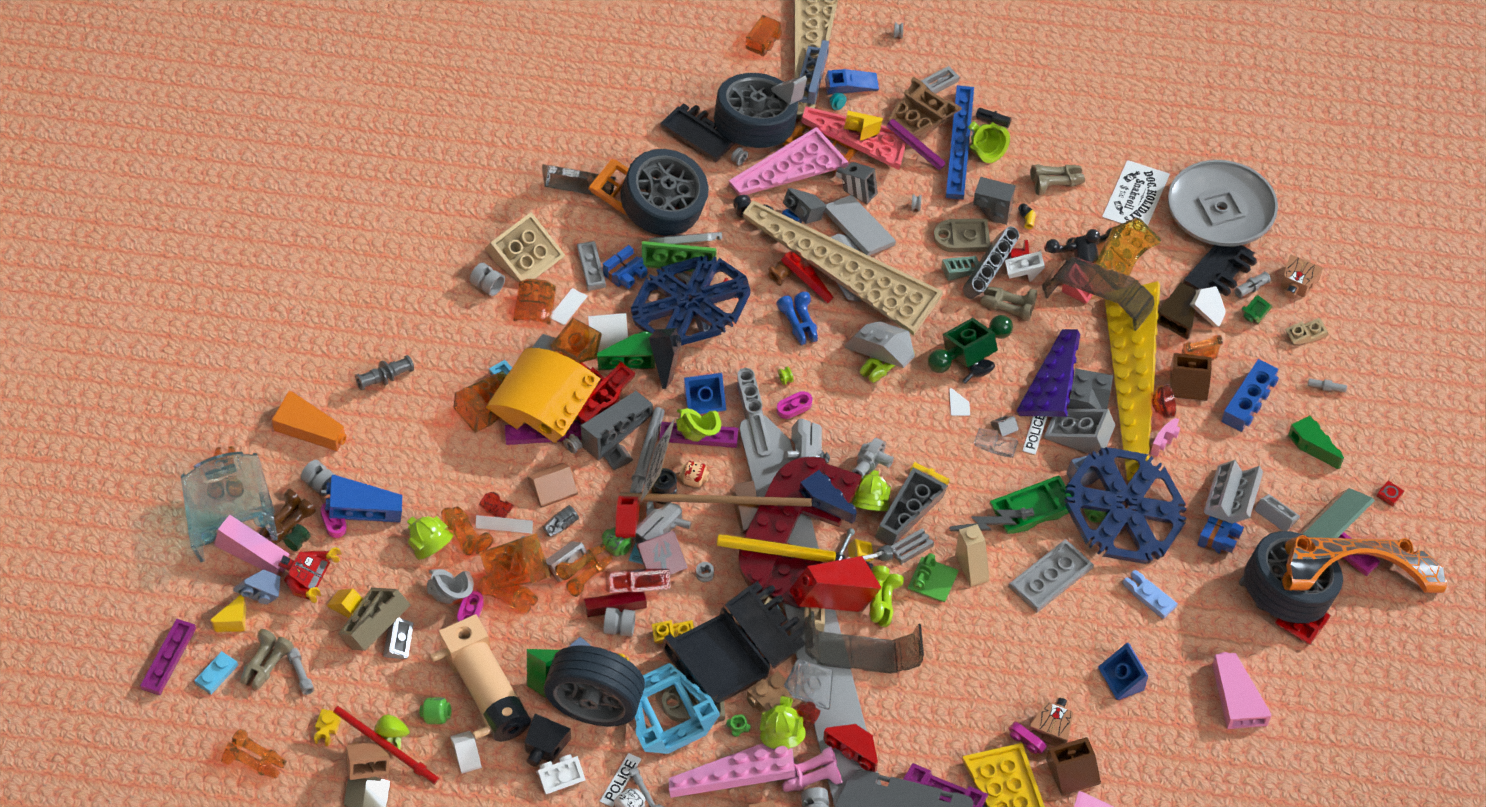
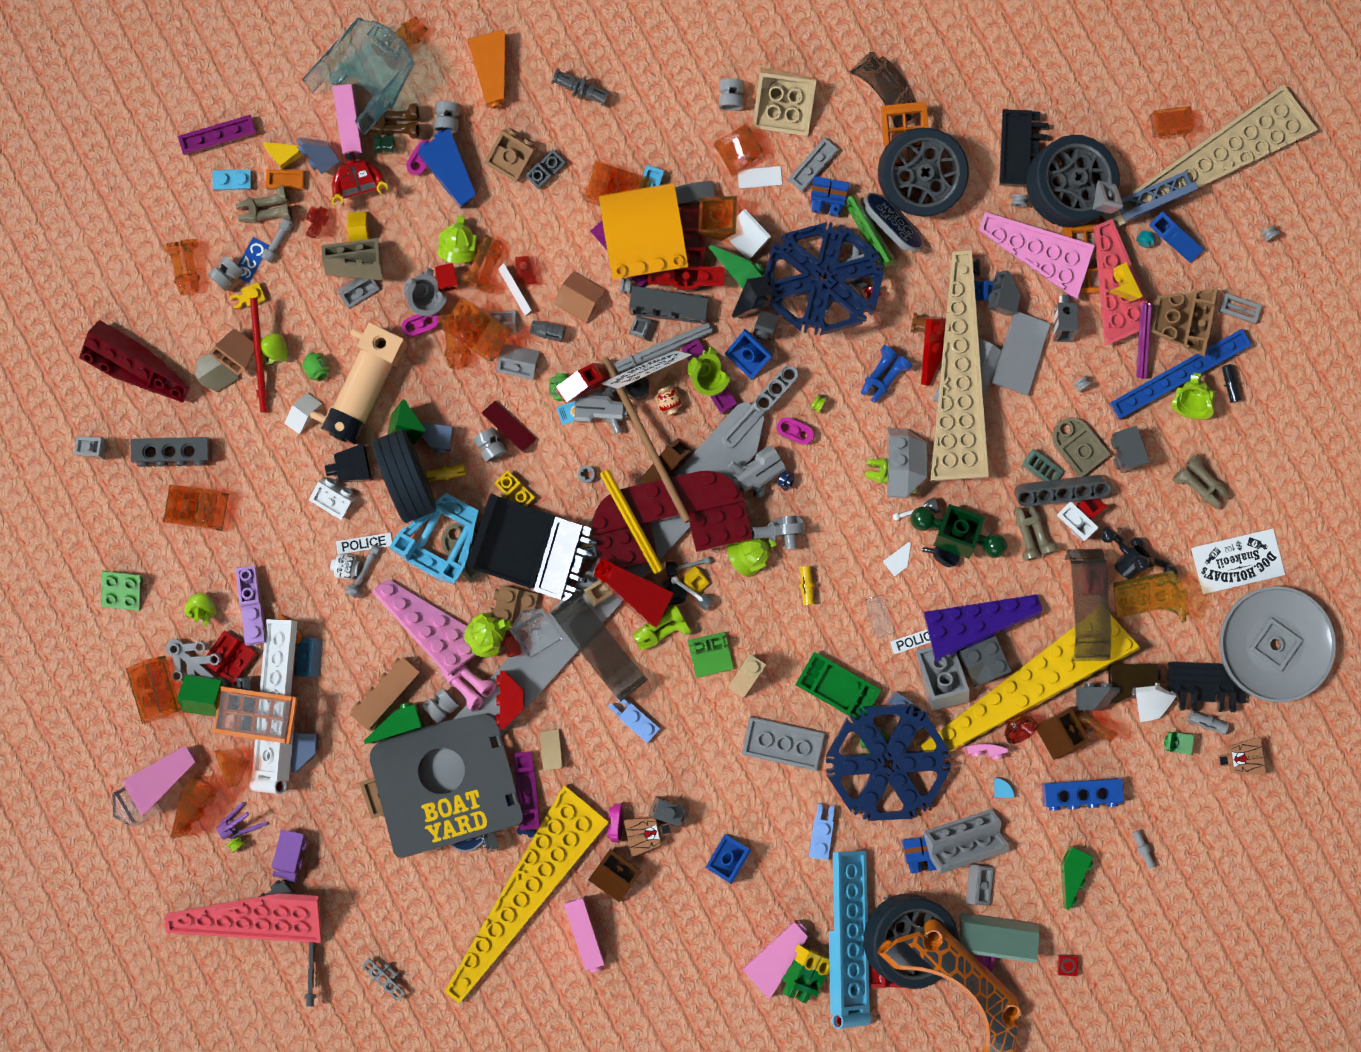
camera: 55 degrees right, 30 degrees up
clear orange piece [555,544,613,597] -> none
clear red slope [605,569,670,593] -> none
tile [636,530,688,582] -> none
bright green plate [726,714,751,737] -> none
black wheel [733,195,751,218] -> none
dark blue slope [799,470,857,524] -> none
dark grey wedge [875,468,948,546] -> none
light grey tile [890,528,934,564] -> none
dark grey piece [949,507,1034,531] -> none
slope [990,415,1018,436] -> none
arm [1018,204,1036,229] -> none
tan slope [1285,318,1328,345] -> none
none -> light grey wheel [207,255,244,291]
none -> blue sticker [237,237,270,283]
none -> orange tile [266,169,305,190]
none -> clear red plate [306,206,329,238]
none -> red panel [434,263,459,292]
none -> medium nougat plate [484,128,537,182]
none -> dark grey slope [525,149,567,189]
none -> tan slope [540,729,563,770]
none -> light blue hinge [608,694,660,743]
none -> dark grey torso [649,797,689,827]
none -> dark grey slope [753,310,779,341]
none -> dark blue plate [778,471,794,491]
none -> green hips [782,944,830,1004]
none -> medium azure hinge [829,851,871,1029]
none -> hinge [893,497,939,521]
none -> medium azure tile [994,778,1014,798]
none -> dark grey slope [1076,683,1120,711]

